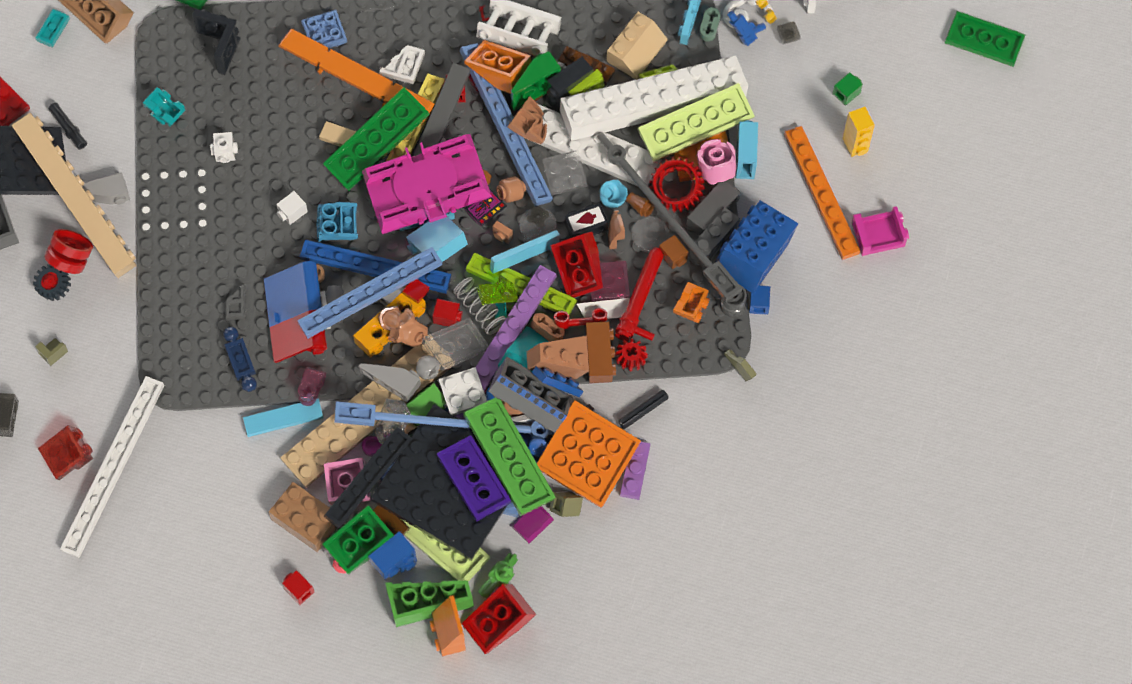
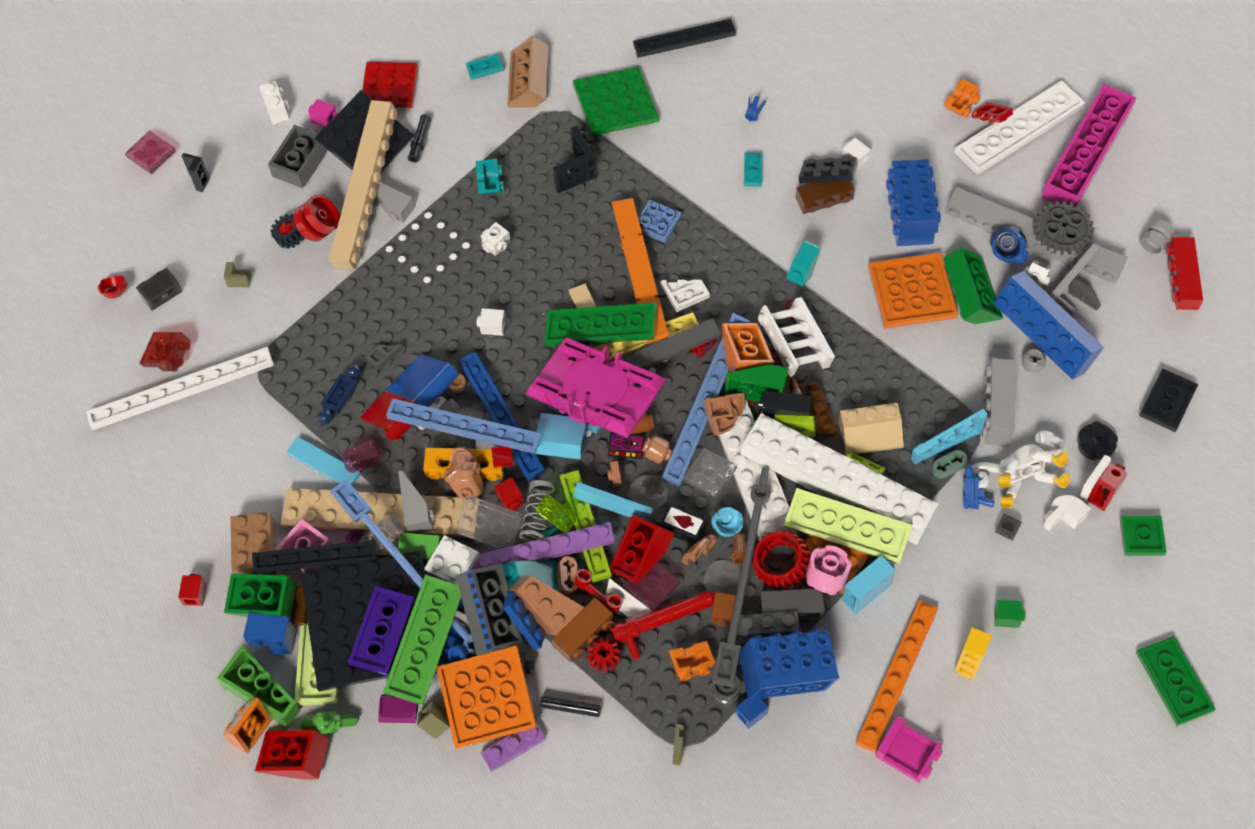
camera: 50 degrees right, 5 degrees down
dark azure slope [317,202,358,242] -> none
light grey piece [416,355,440,380] -> none

